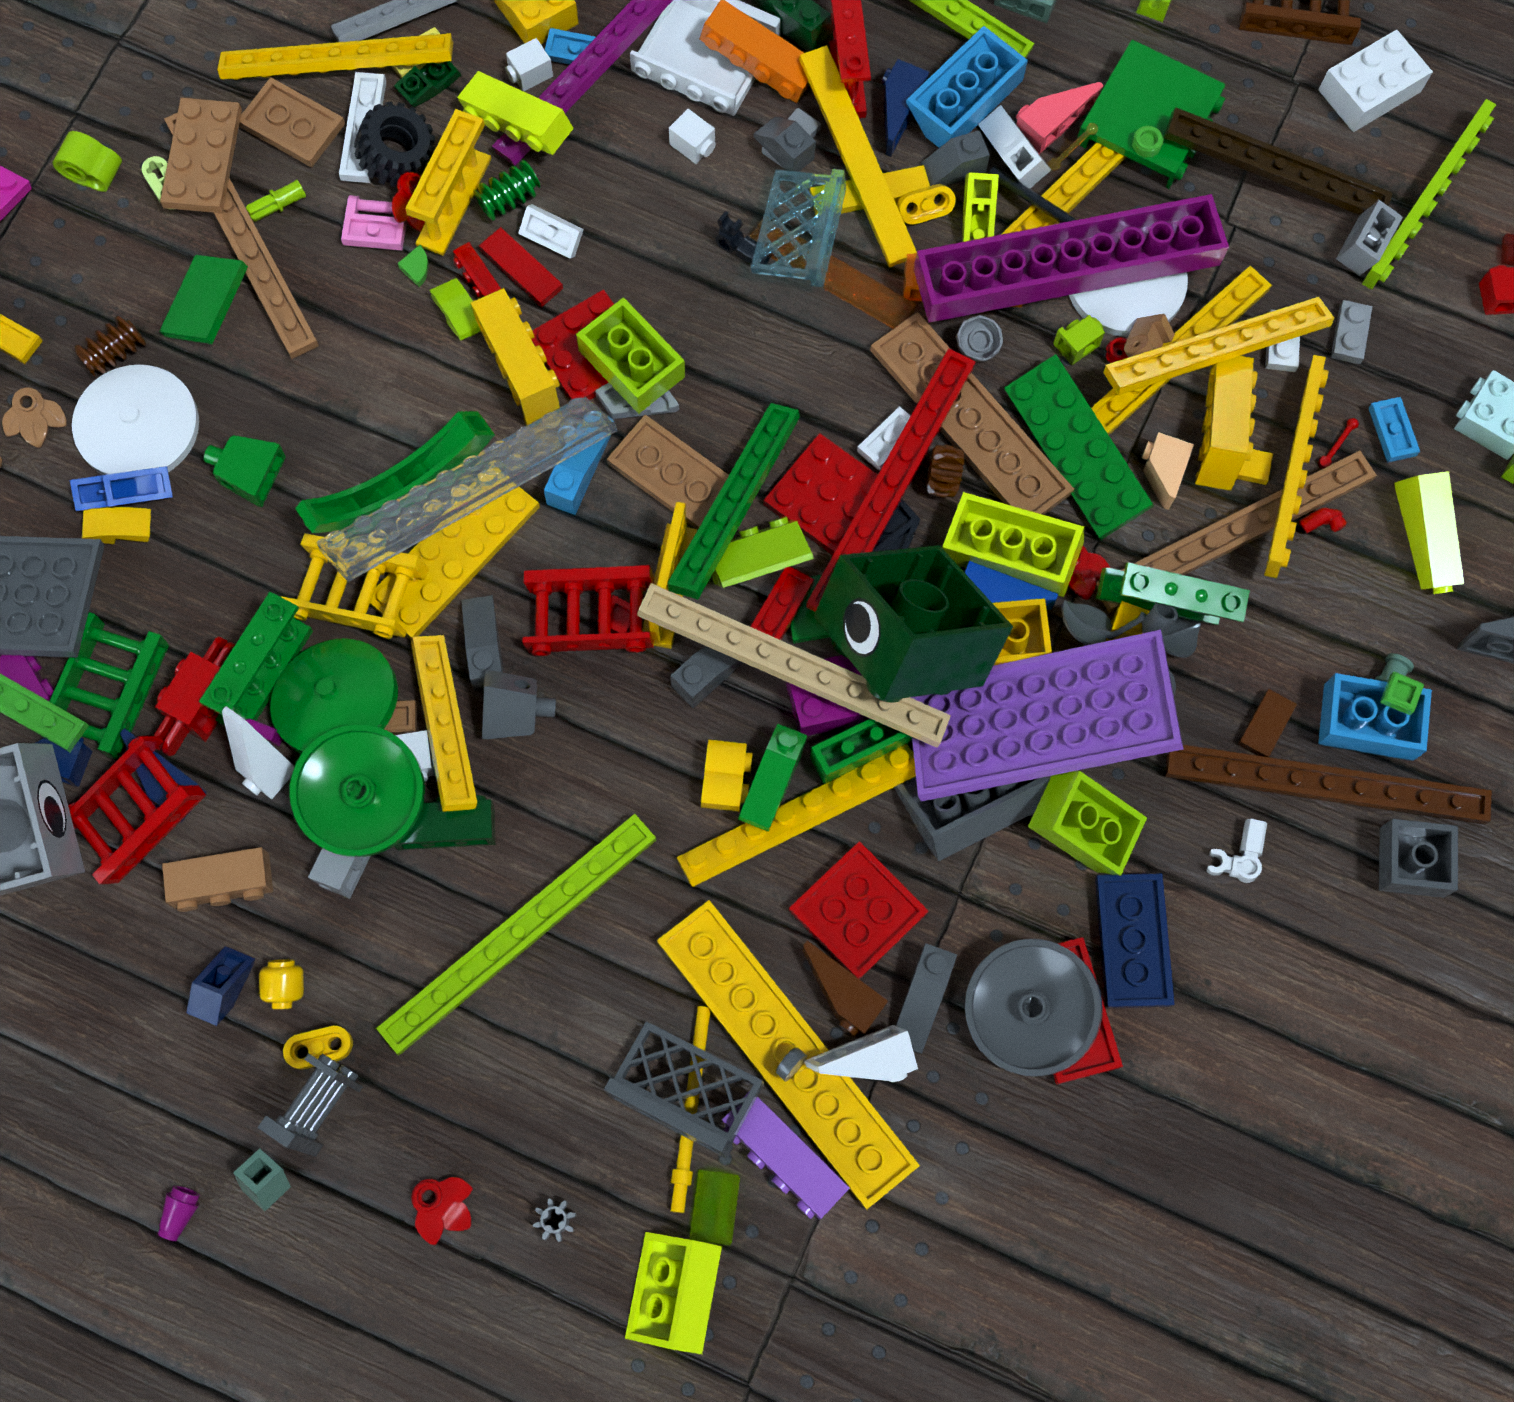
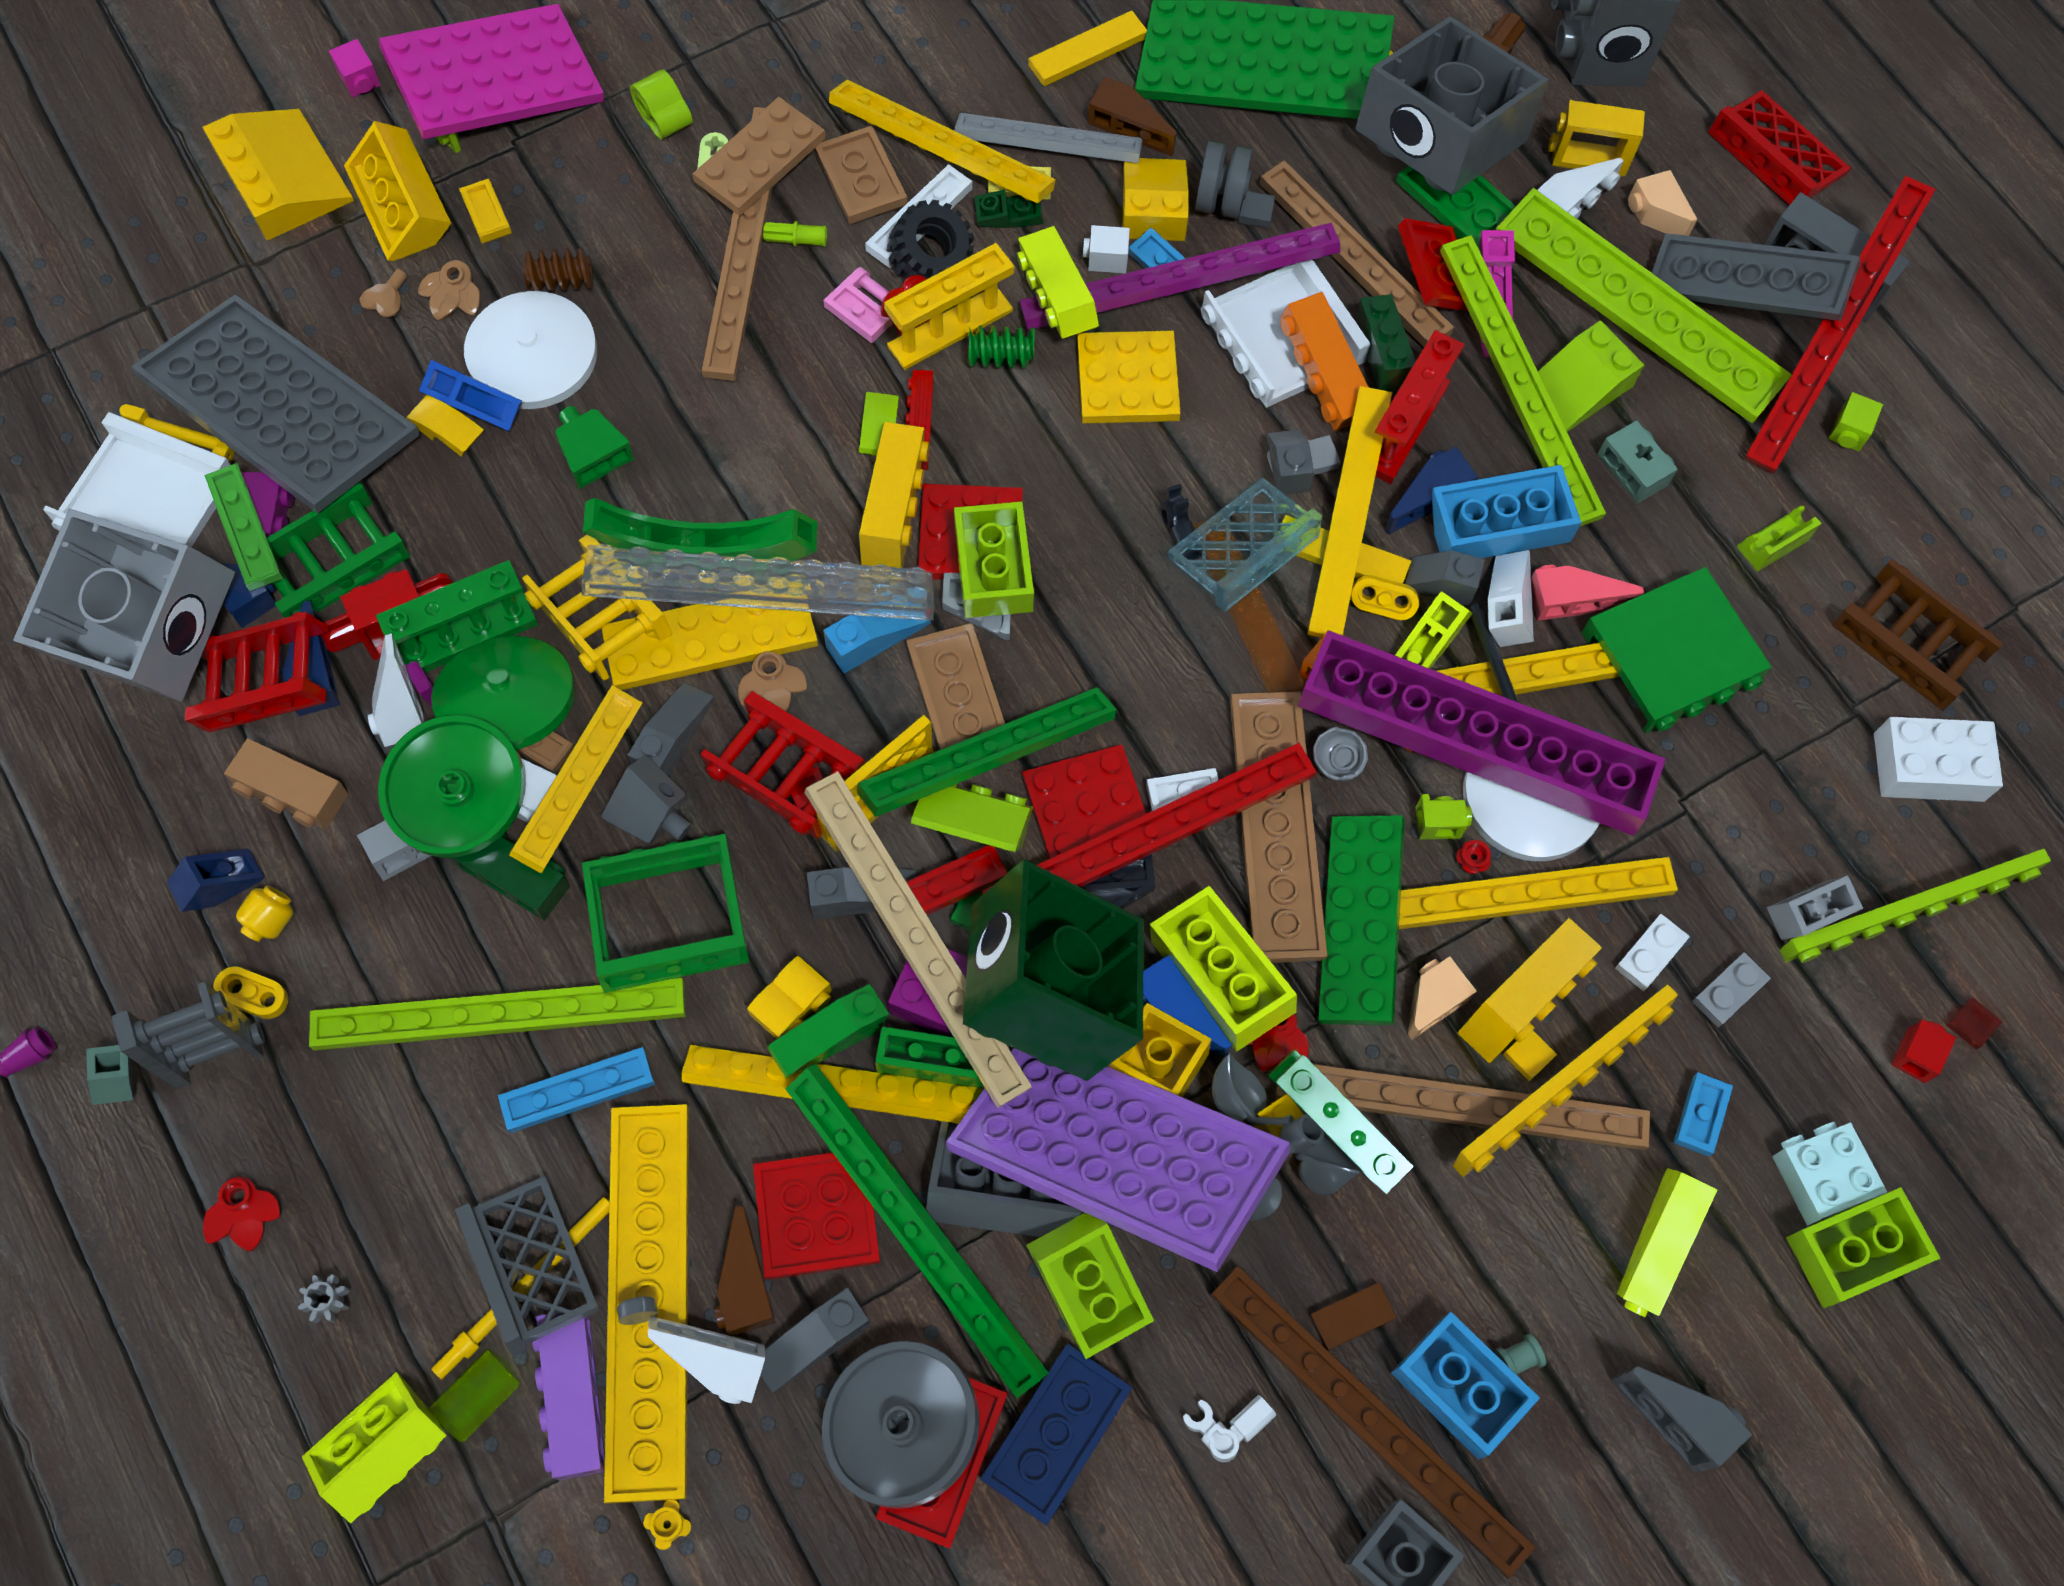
camera: 35 degrees right, 5 degrees down
green tile [159,255,248,344] -> none
bright green tile [398,245,428,287] -> none
red tile [479,227,563,308] -> none
white plate [518,204,584,259] -> none
white brick [669,109,716,164] -> none
reddish brown gear [926,445,964,498] -> none
clear yellow hinge [1048,123,1098,171] -> none
yellow plate [1103,297,1334,395] -> none
medium nougat leg [1124,313,1175,357] -> none
bright green tile [1132,126,1164,157] -> none
dark brown plate [1164,107,1392,215] -> none
red arm [1299,508,1347,534] -> none
red hinge [1318,418,1359,469] -> none
bright green tile [1380,671,1424,715] -> none
none -> dark azure plate [498,1047,655,1134]
none -> green window [582,834,750,993]
none -> yellow plate [643,1500,691,1550]
none -> medium nougat plate [738,652,807,711]
none -> green plate [786,1064,1049,1398]
none -> yellow plate [1077,331,1180,424]

